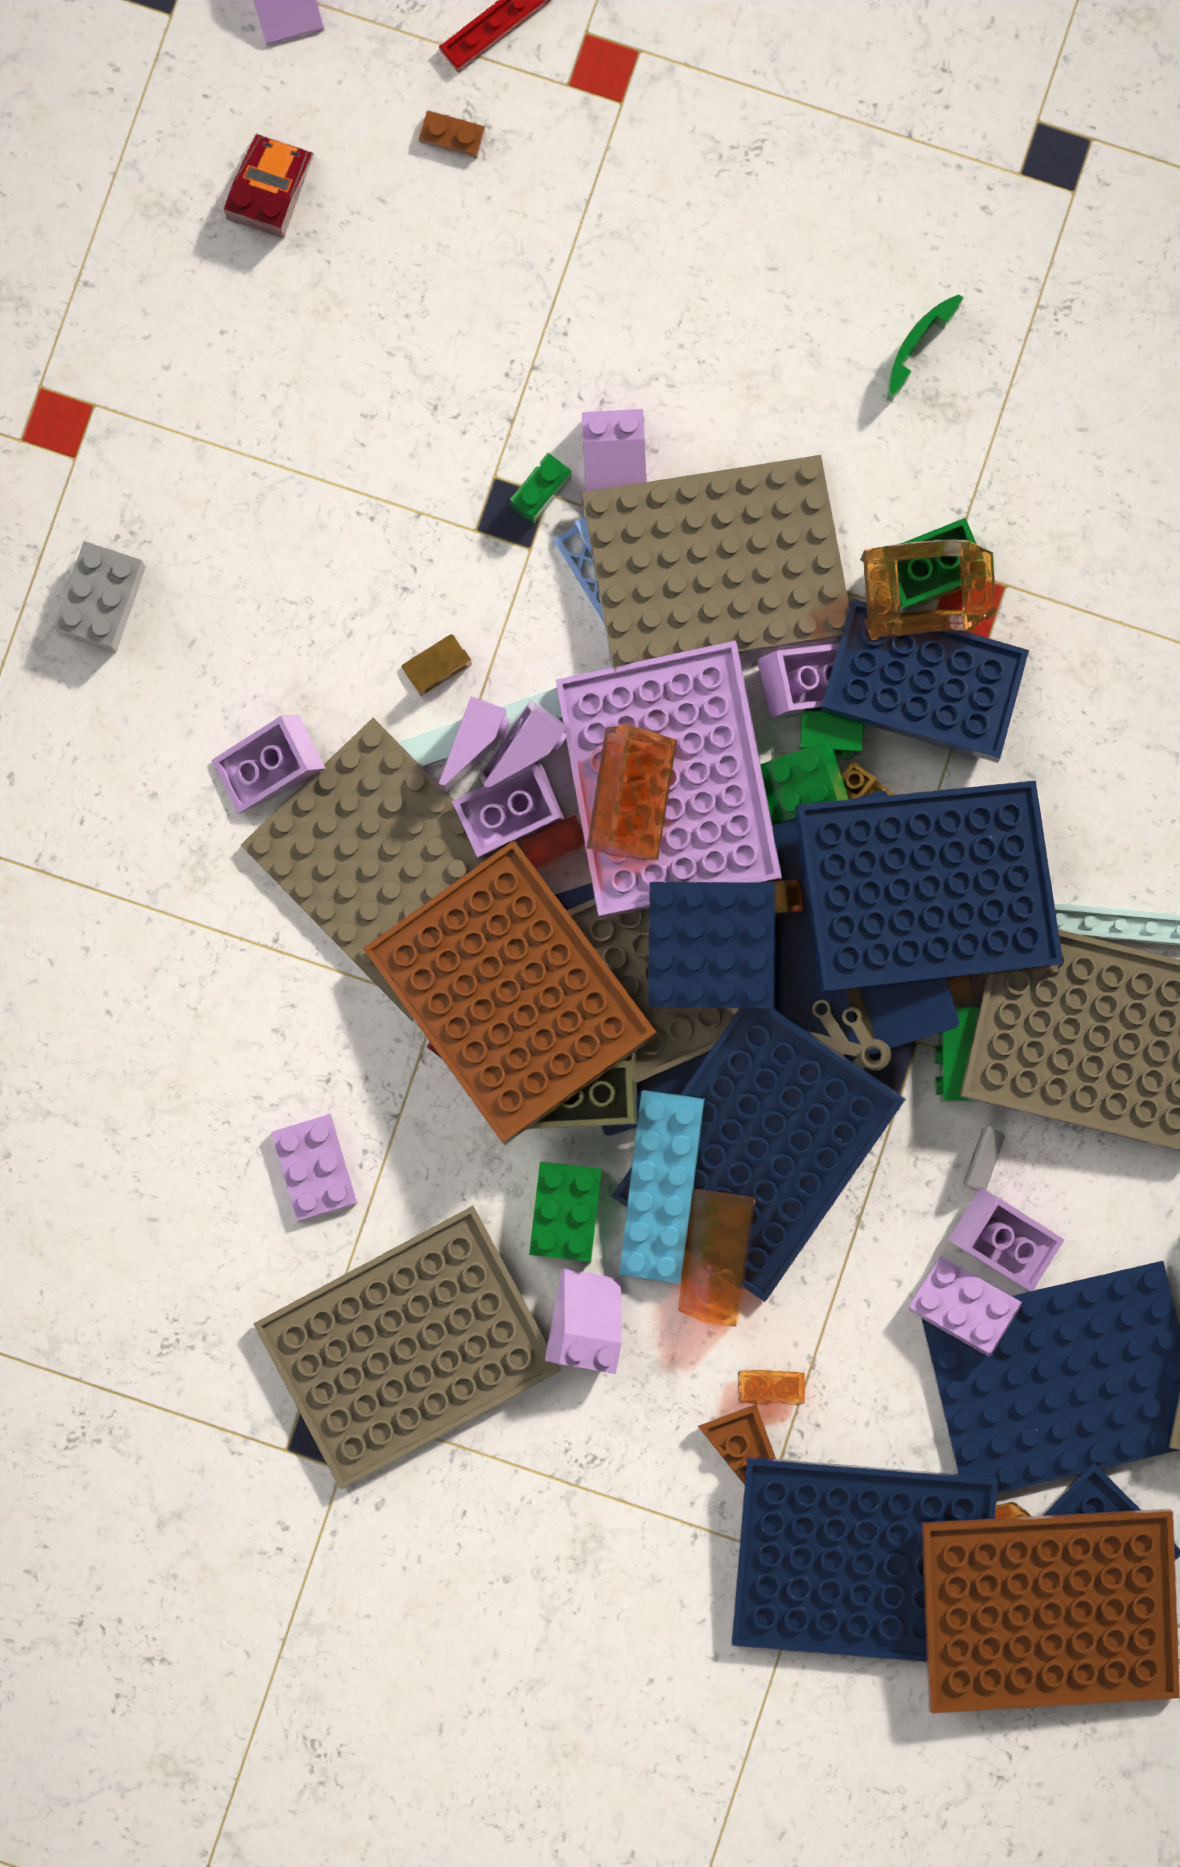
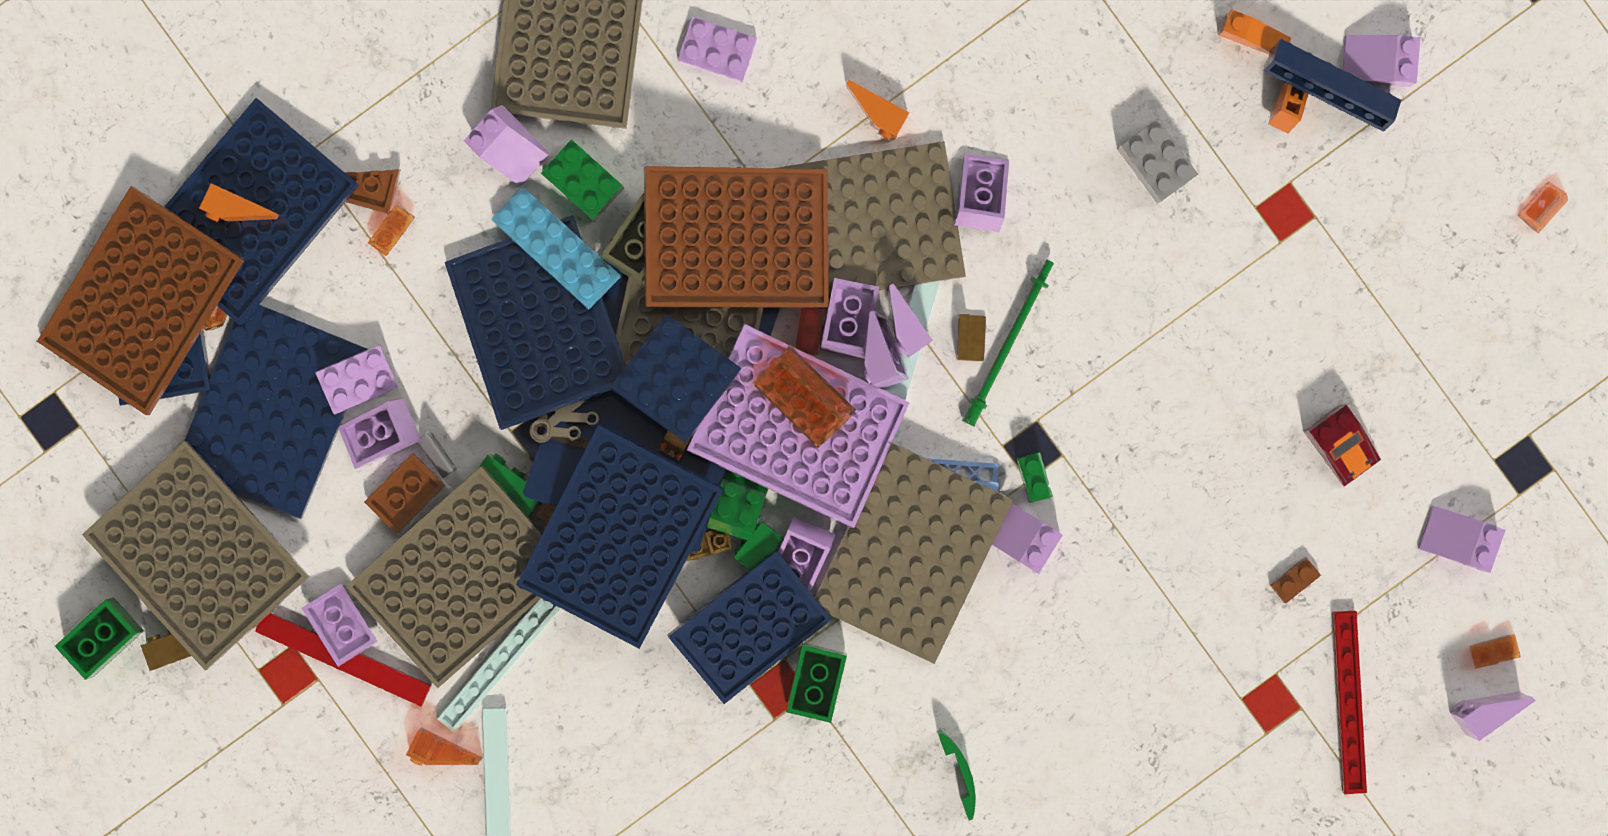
camera: 120 degrees right, 5 degrees up
clear orange slope [678,1189,755,1327] -> none
clear orange wedge [860,540,996,640] -> none
none -> orange slope [199,183,279,222]
none -> dark orange plate [364,453,446,534]
none -> orange slope [846,80,909,140]
none -> green bar [961,259,1054,427]

